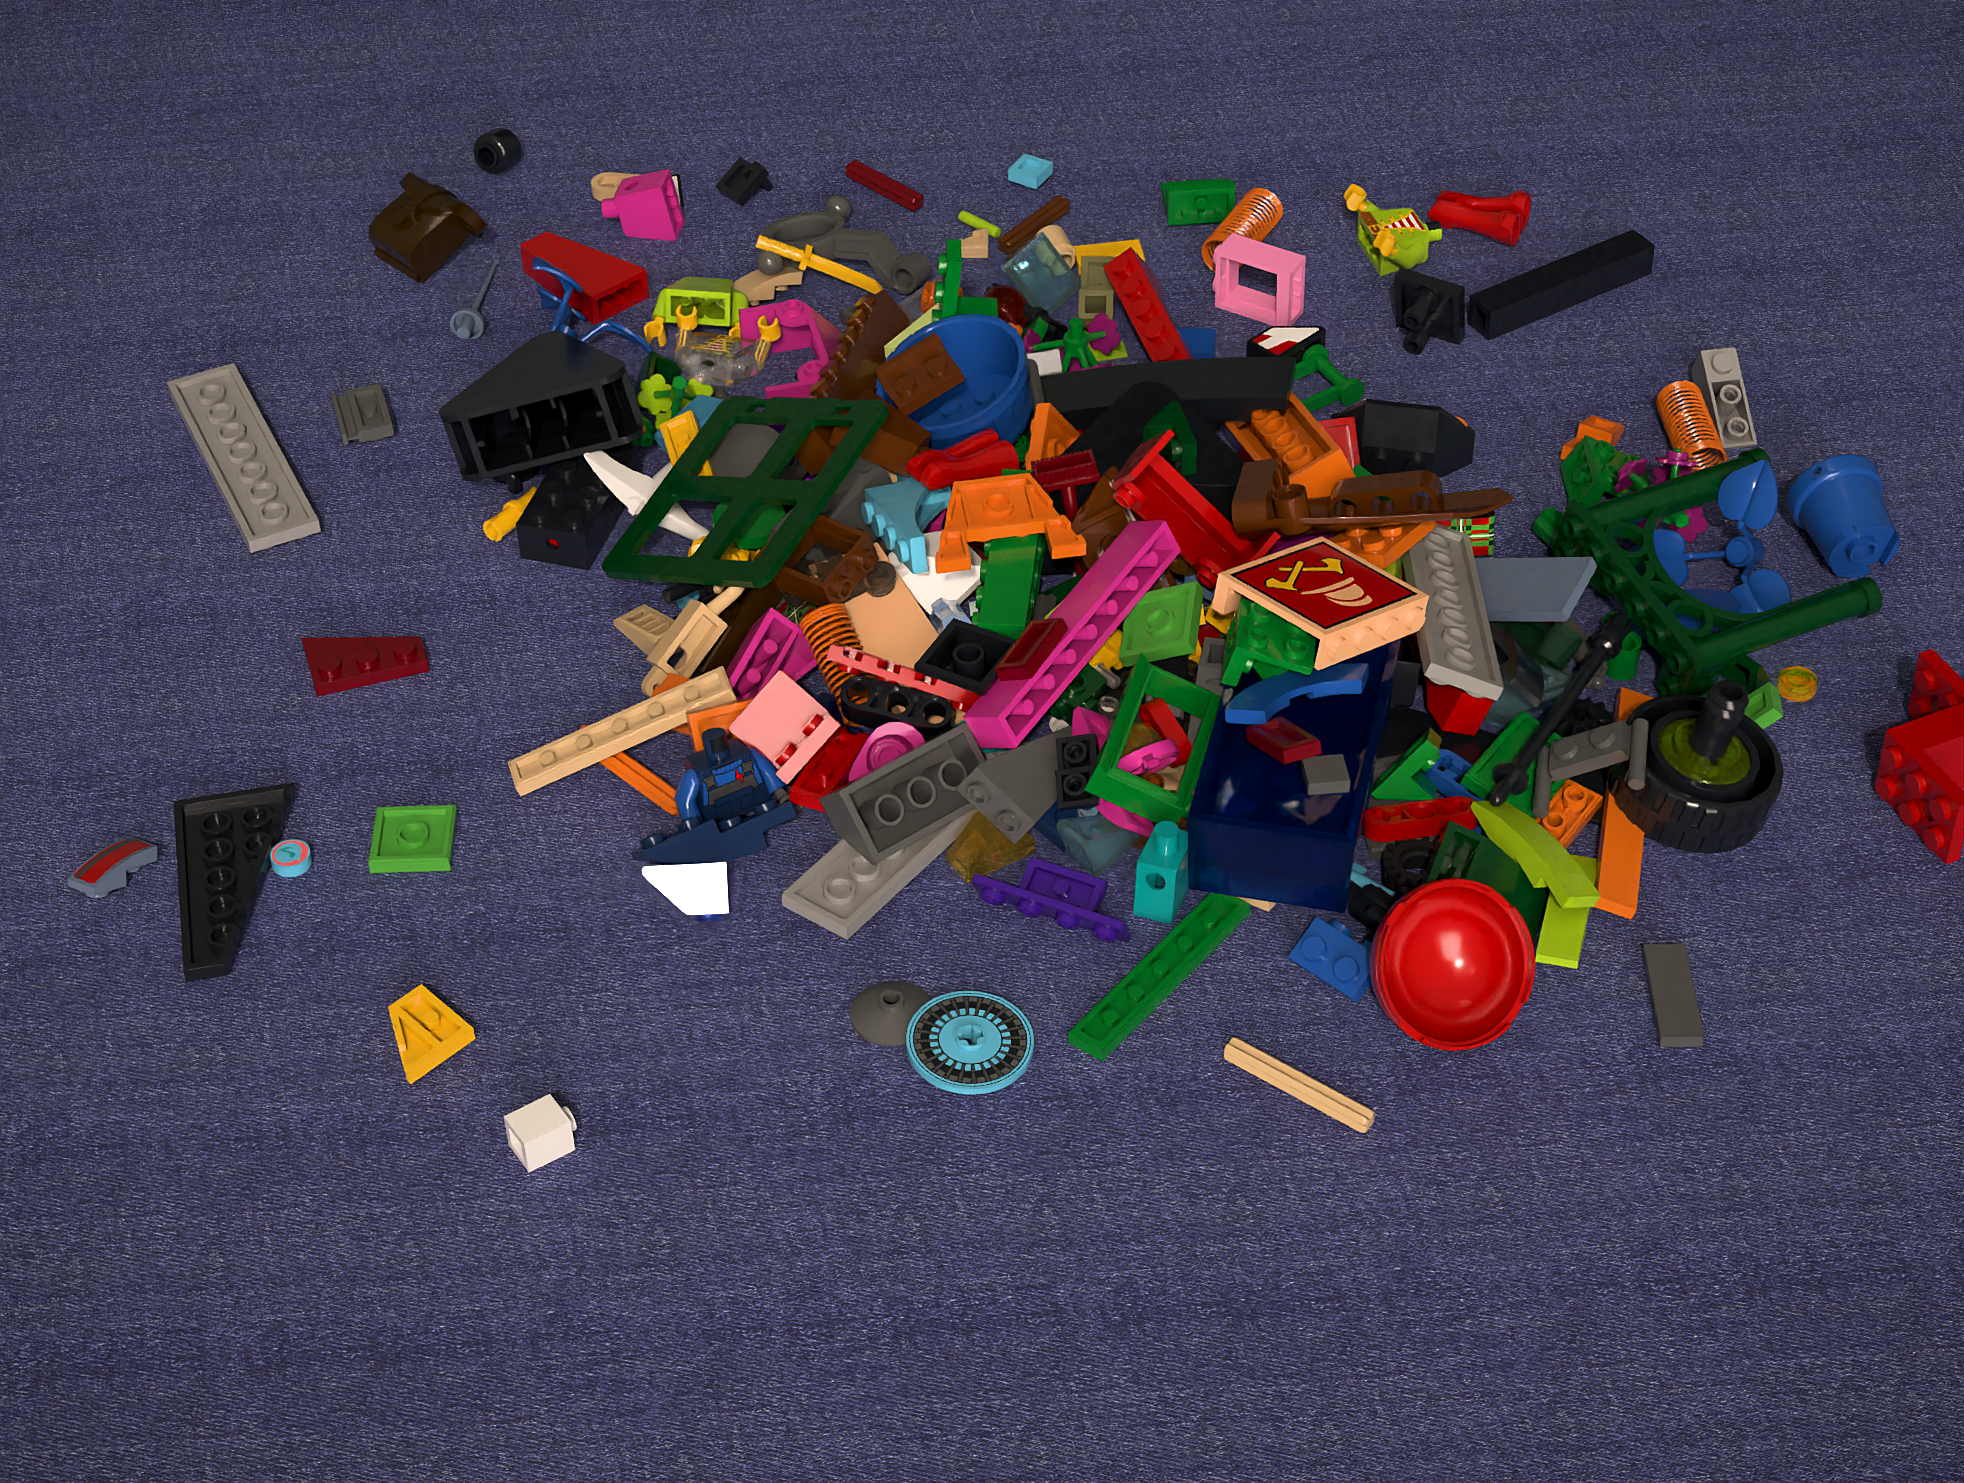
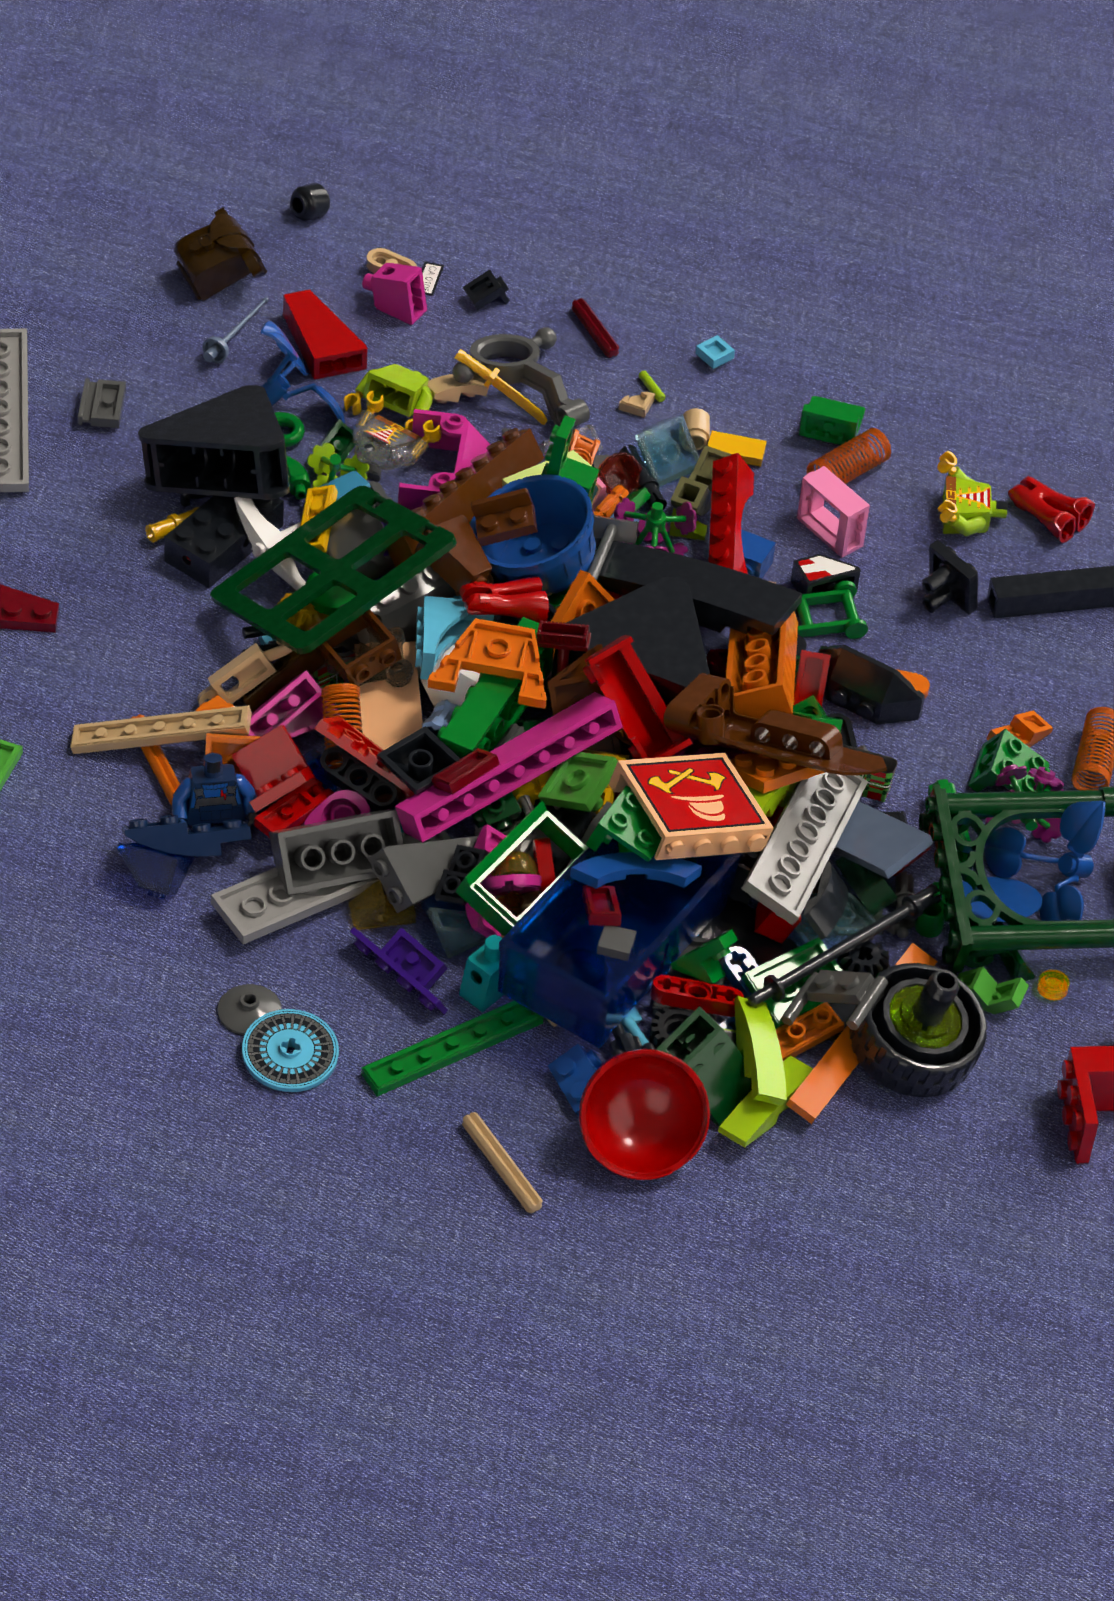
camera: 15 degrees right, 5 degrees up
tan slope [613,604,682,656] -> none
reddish brown axle [998,195,1070,255] -> none
dark green slope [1143,401,1197,476] -> none
dark grey tile [1642,943,1704,1048] -> none

